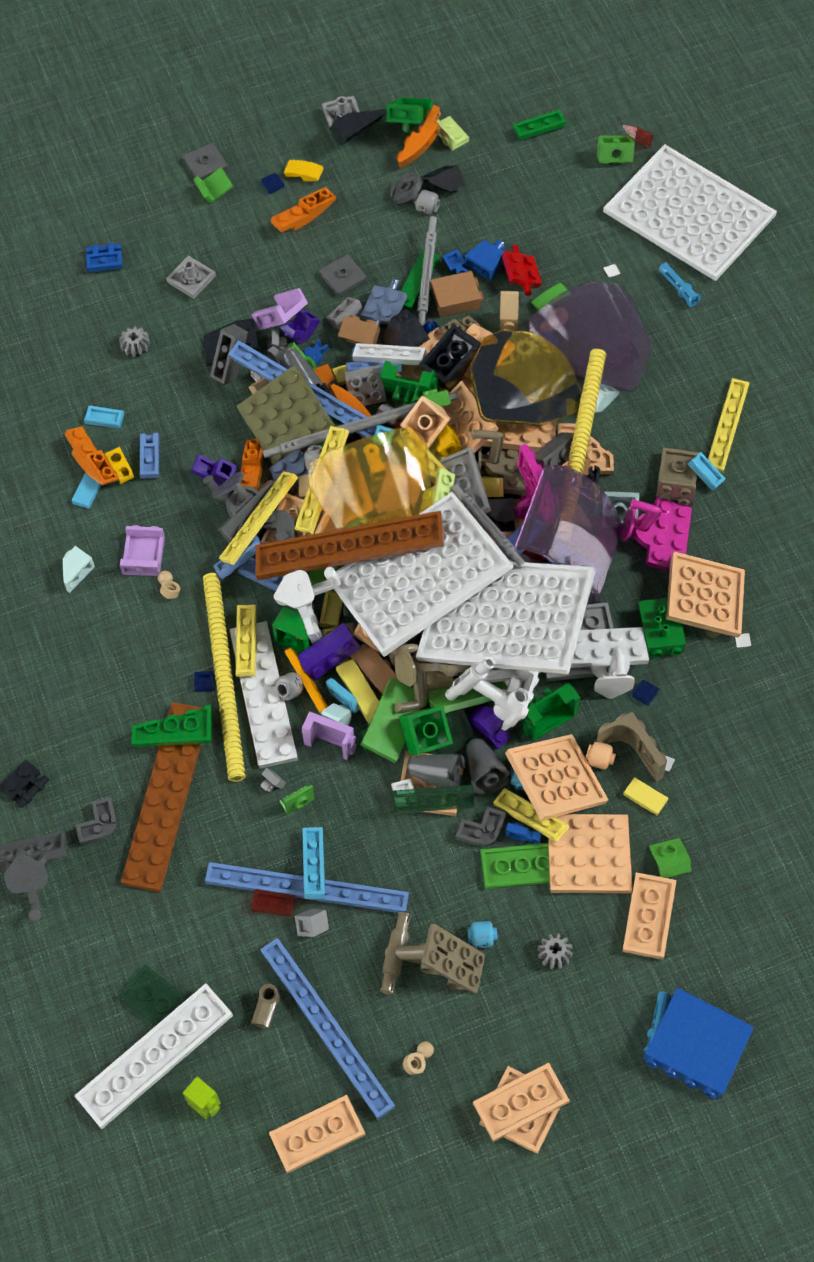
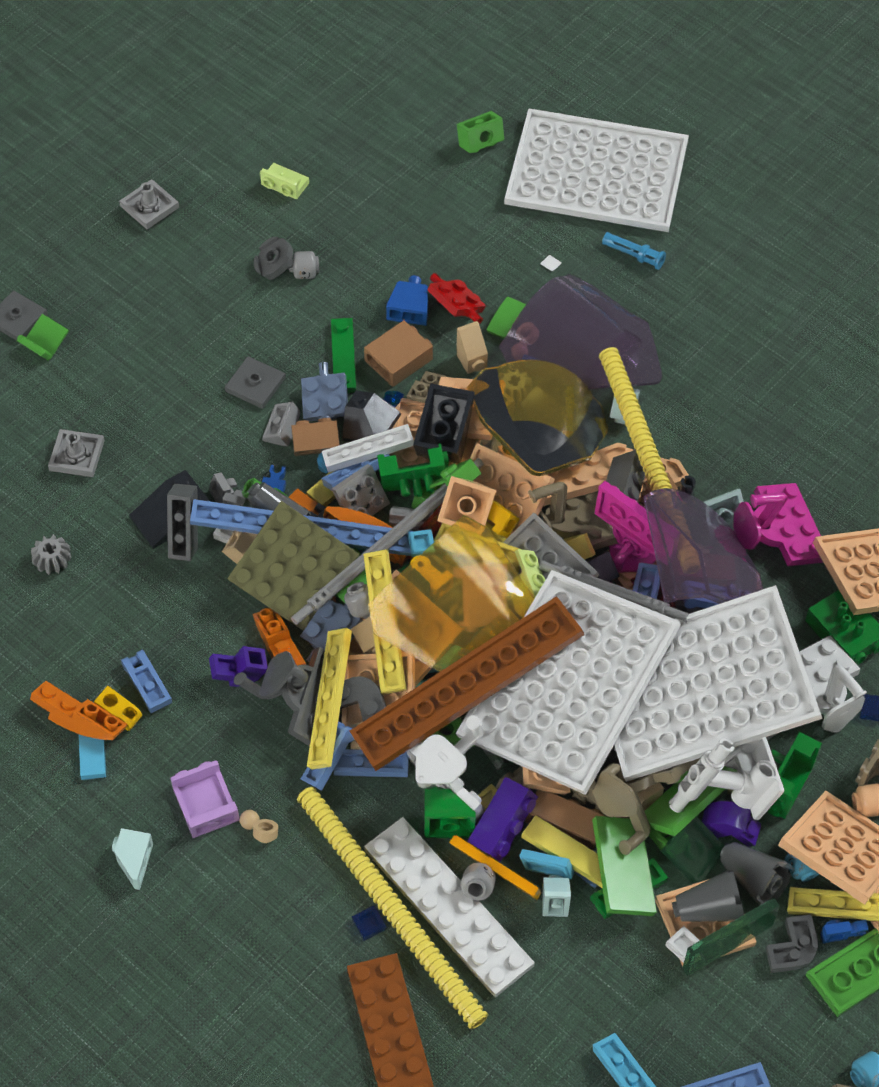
camera: 30 degrees left, 5 degrees down
medium azure tile [84,406,124,429] -> none
green wing [132,704,212,747] -> none
light yellow tile [236,605,257,677] -> none
lavender panel [252,288,308,330] -> none
clear blue tile [261,172,284,194] -> none
light grey tile [261,768,286,792] -> none
orange slope [271,187,336,233] -> none
bright green piece [279,785,315,815] -> none
dark purple brick [280,310,321,344] -> none
yellow slope [284,160,324,182] -> none
lavender panel [302,712,357,760] -> none
light yellow tile [319,591,343,628] -> none
black slope [330,109,386,146] -> none
green piece [386,98,433,133] -> none
orange slope [397,105,441,168] -> none
green slope [399,705,453,755] -> none
light grey axle [417,216,437,328] -> none
black slope [420,165,466,193] -> none
blue plate [442,249,468,274] -> none
green plate [513,110,566,141] -> none
clear red slope [623,125,654,147] -> none
dark tan bracket [656,448,699,506] -> none
medium azure tile [688,452,726,491] -> none
light yellow tile [708,378,750,474] -> none

